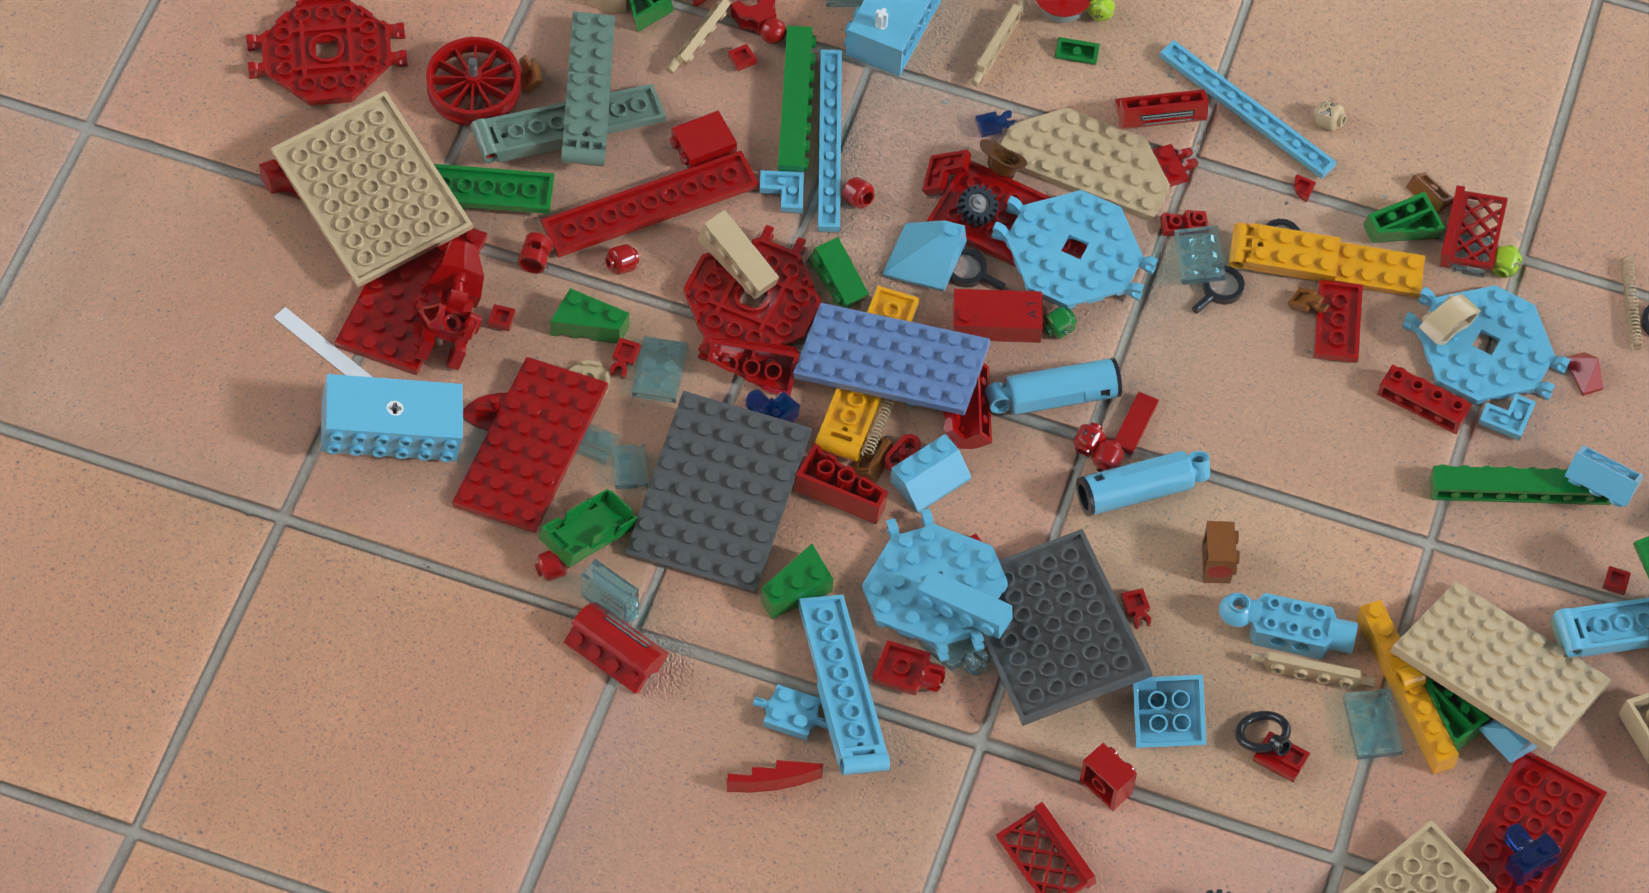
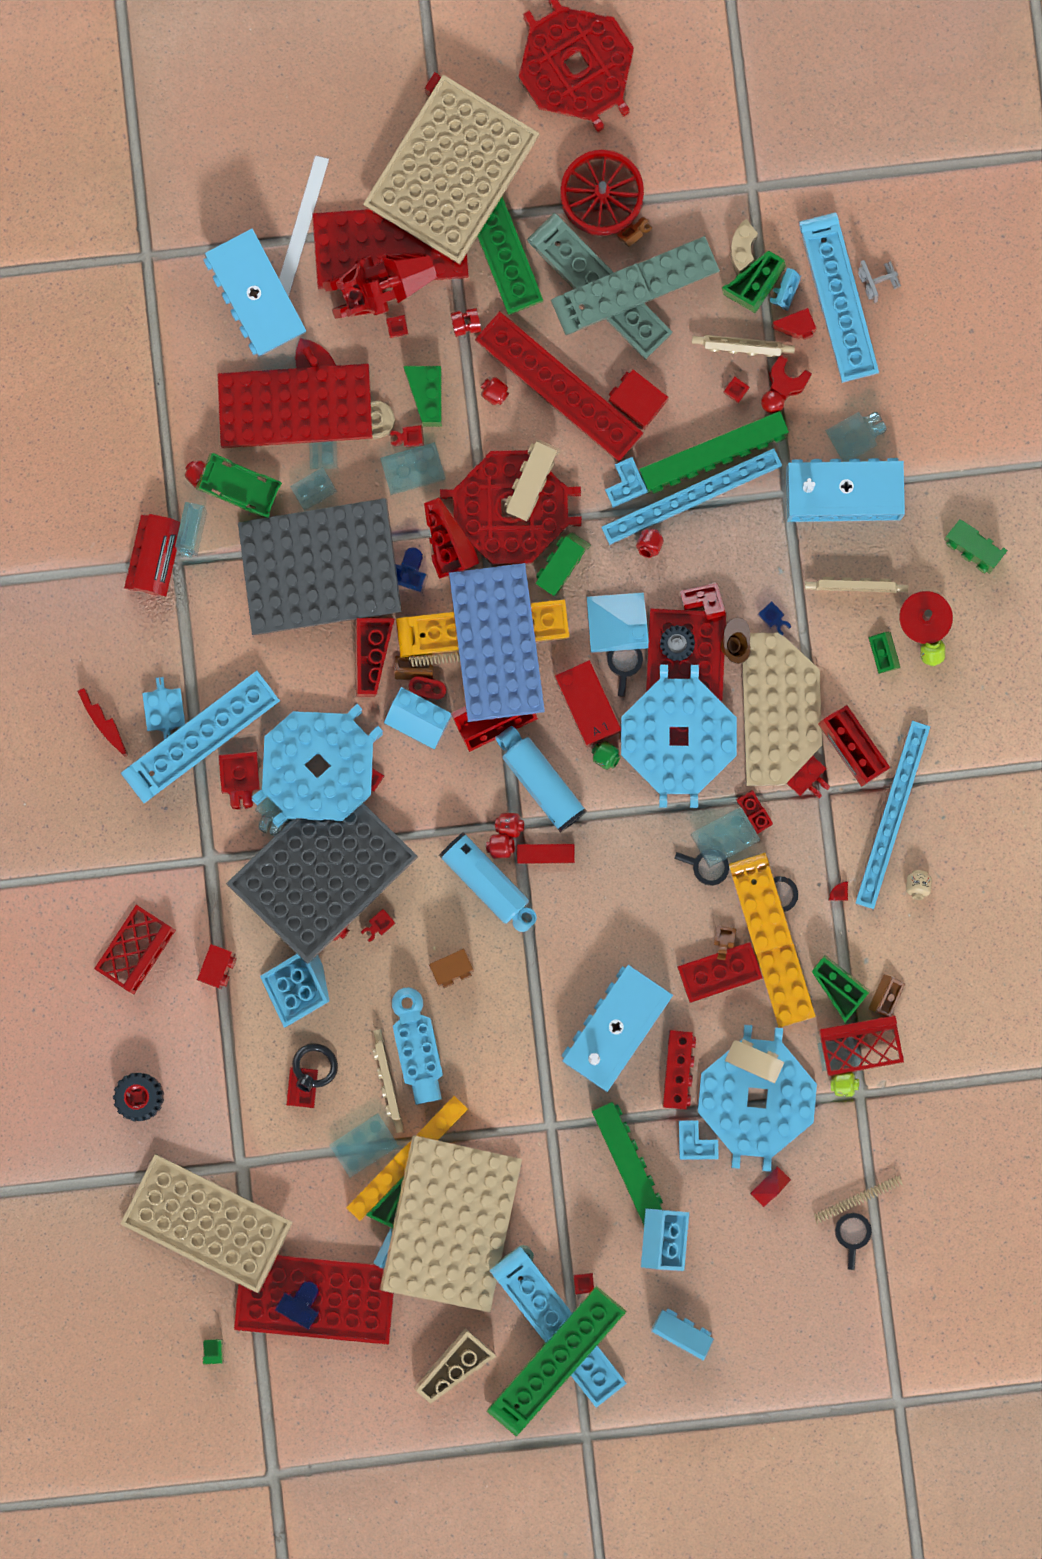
camera: 70 degrees right, 25 degrees up
green wedge [761,543,833,619] -> none
medium azure brick [917,569,1013,639] -> none
none -> medium azure piece [561,965,673,1092]

